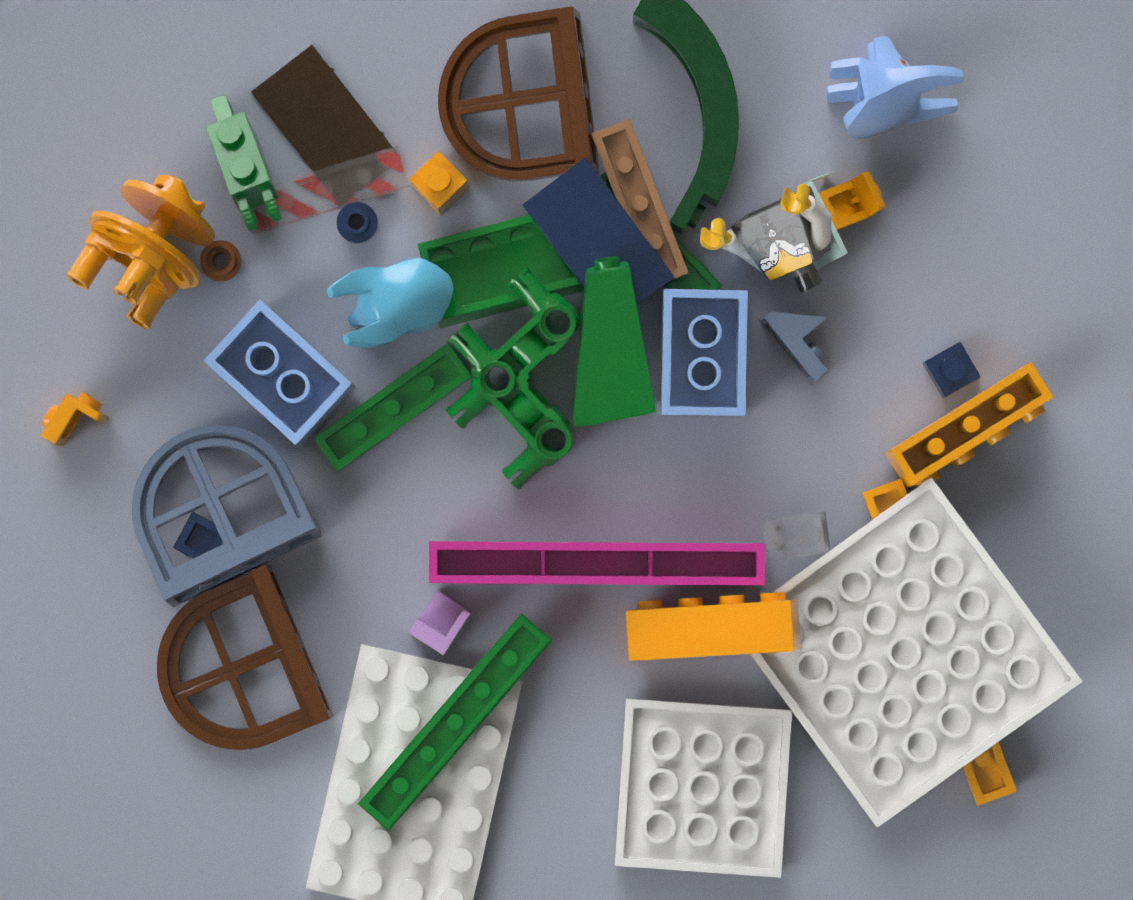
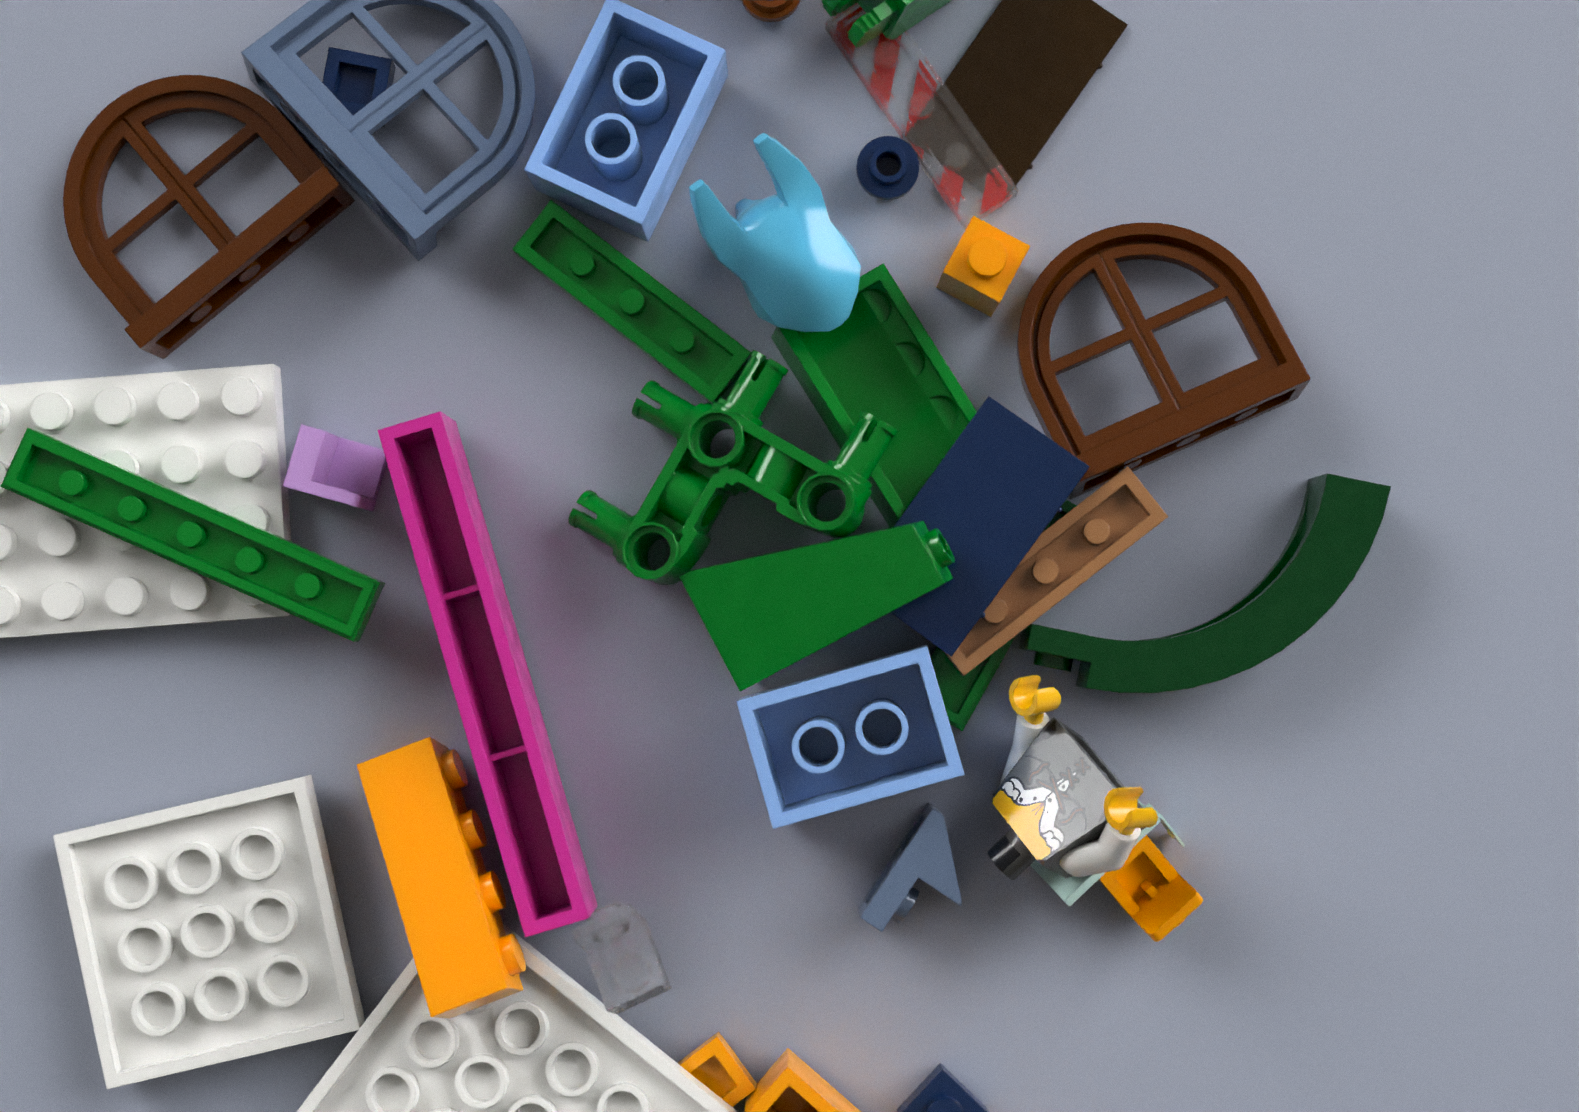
camera: 70 degrees right, 0 degrees up
light blue piece [826,36,964,139] -> none

